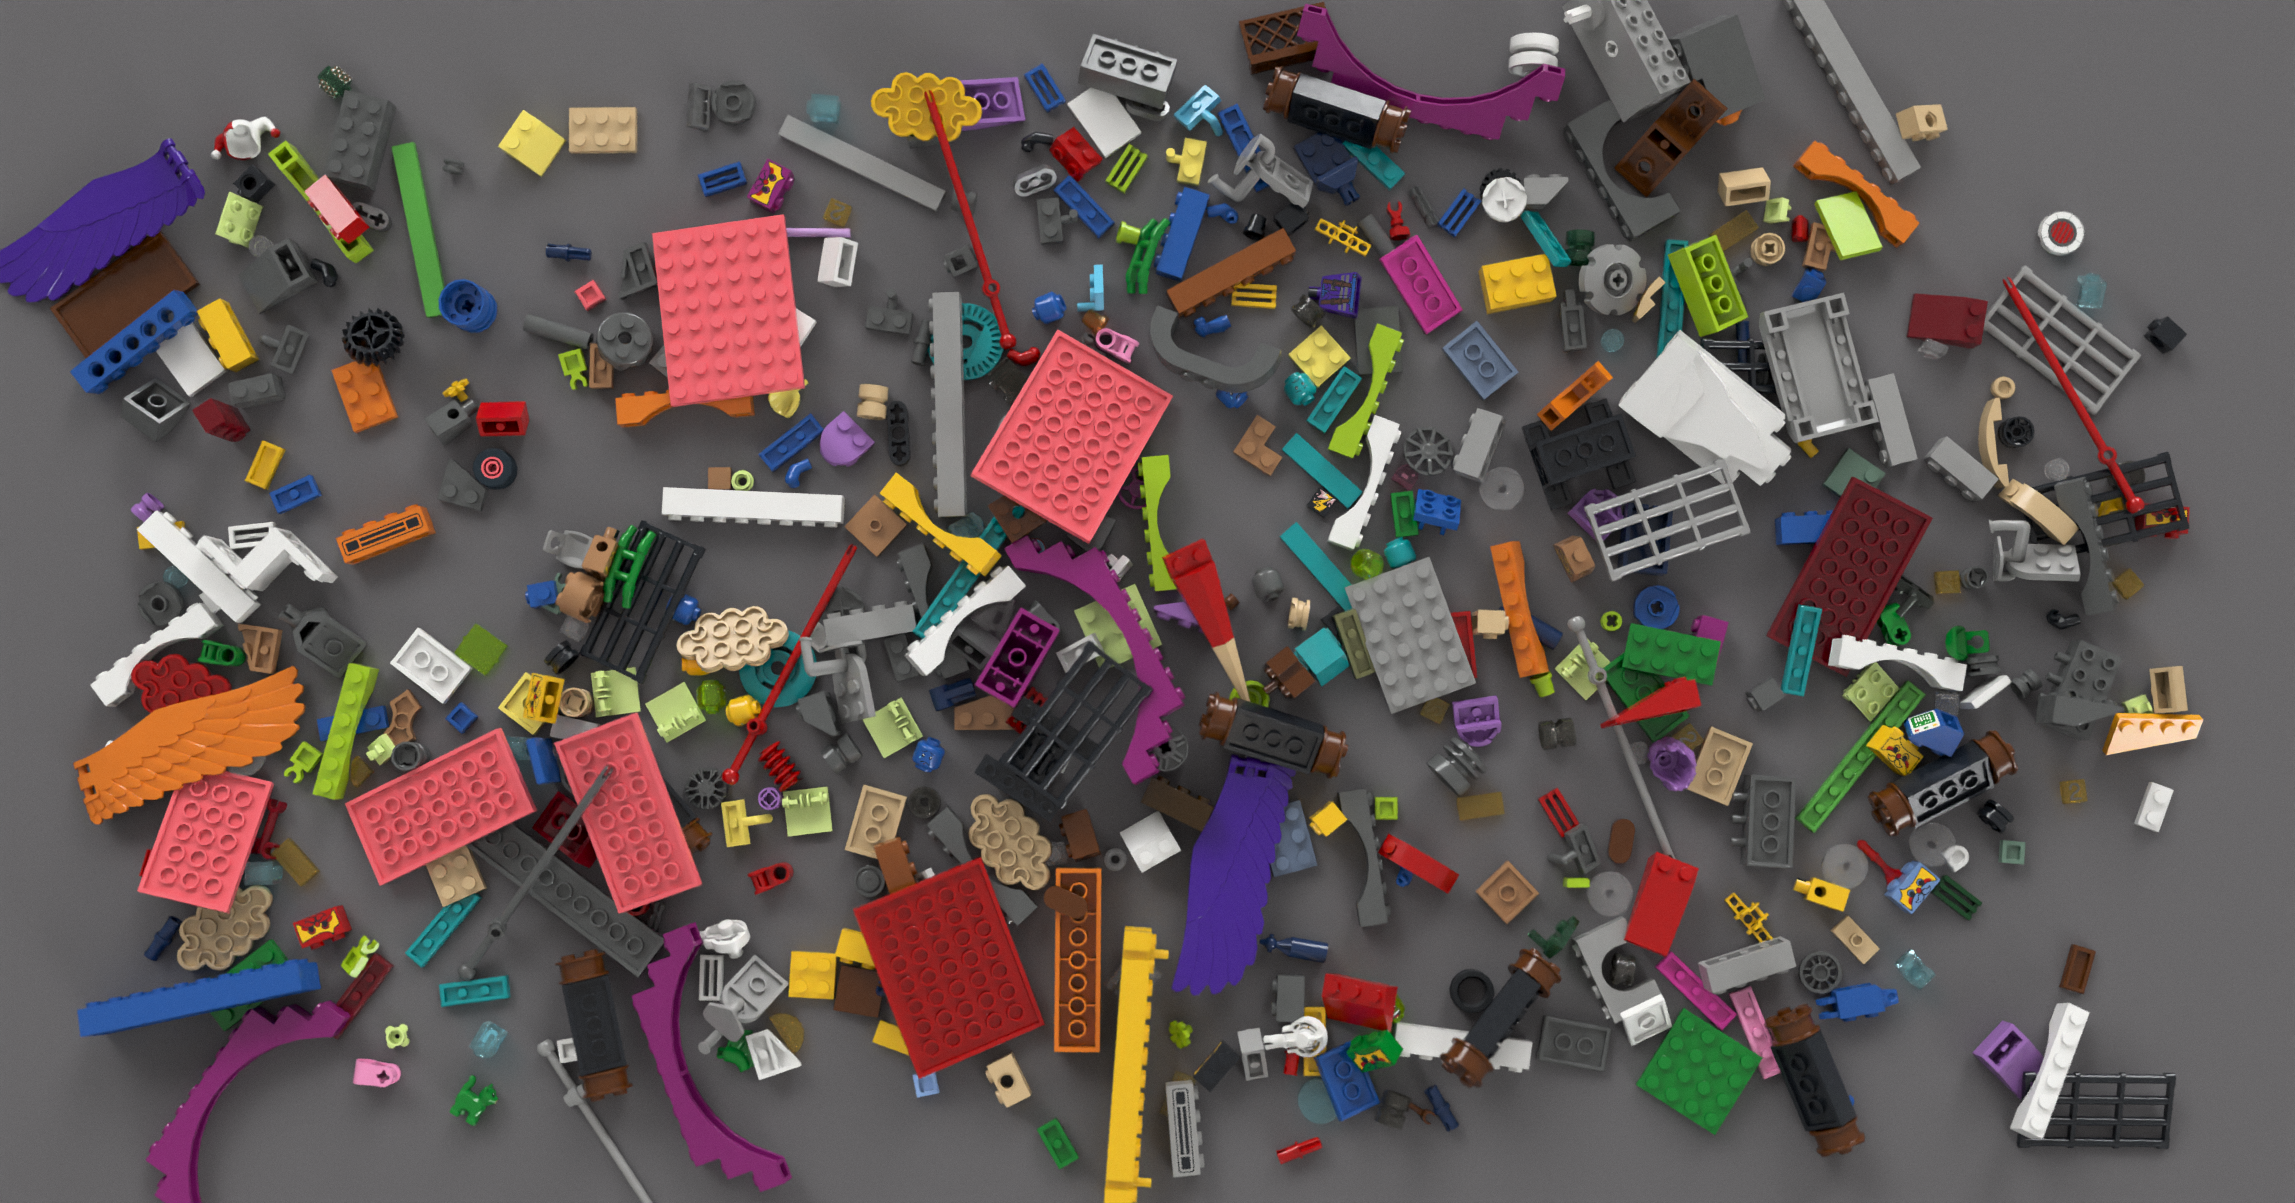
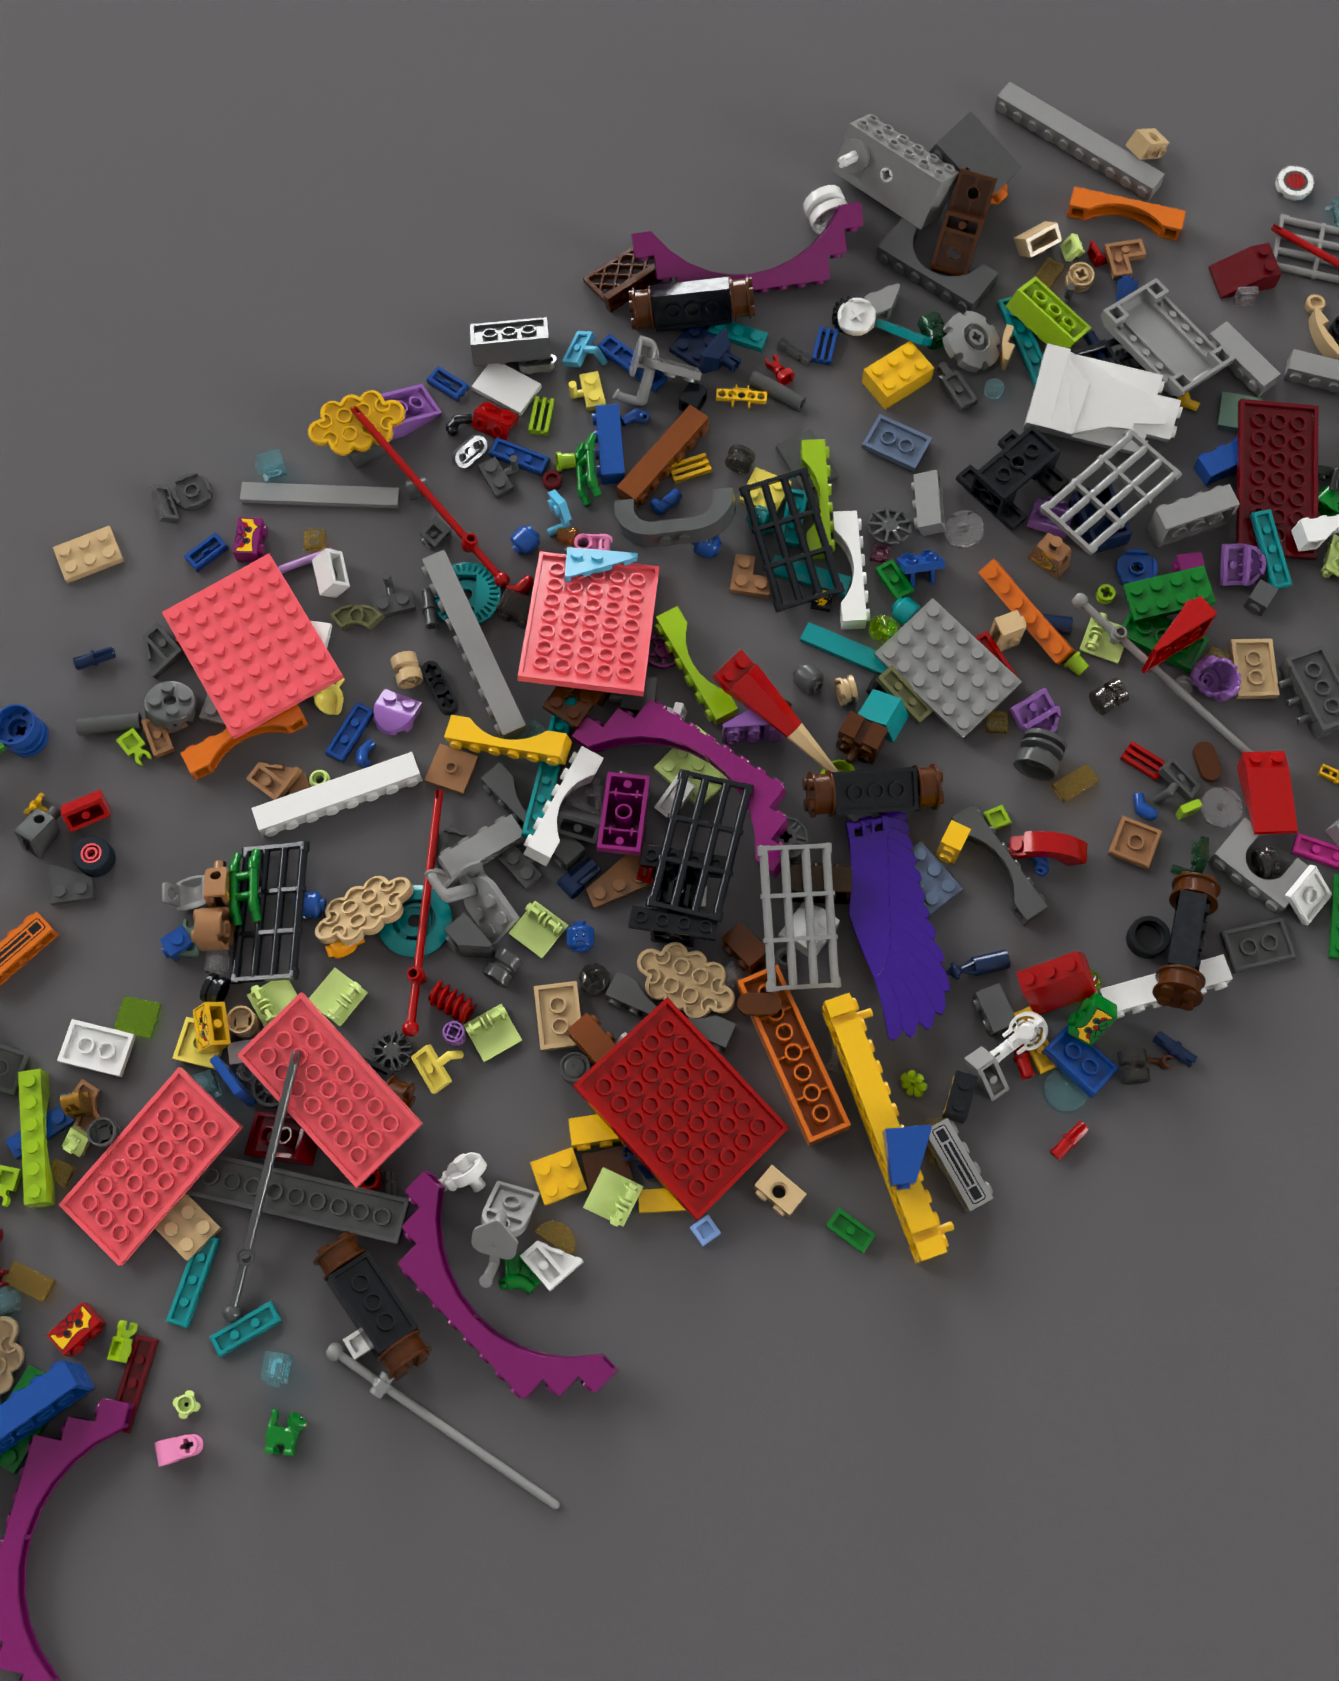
camera: 20 degrees left, 15 degrees down
blue tile [445,702,478,734] -> none
light yellow slope [498,110,566,177] -> none
coral tile [575,280,607,311] -> none
clear neon green head [696,680,726,714] -> none
white tile [699,954,724,1001] -> none
yellow head [726,695,761,726] -> none
red piece [747,862,794,895] -> none
black piece [1243,214,1267,241] -> none
torso [1308,272,1362,319] -> none
dark pink tile [1379,235,1463,334] -> none
orange arch [1537,361,1613,431] -> none
tile [1814,191,1883,260] -> none
none -> pearl gold leg [60,1090,93,1119]
none -> medium nougat wing [246,762,303,800]
none -> olive tile [330,604,385,631]
none -> dark red tile [542,470,562,491]
none -> medium azure wing [564,547,638,582]
none -> yellowish green hinge [583,1167,644,1227]
none -> black door [739,467,845,612]
none -> light grey door [757,842,841,993]
none -> blue slope [883,1124,932,1190]
none -> blue arm [1133,793,1158,820]
none -> light grey brick [1146,484,1240,549]
none -> medium lavender slope [1219,543,1266,586]

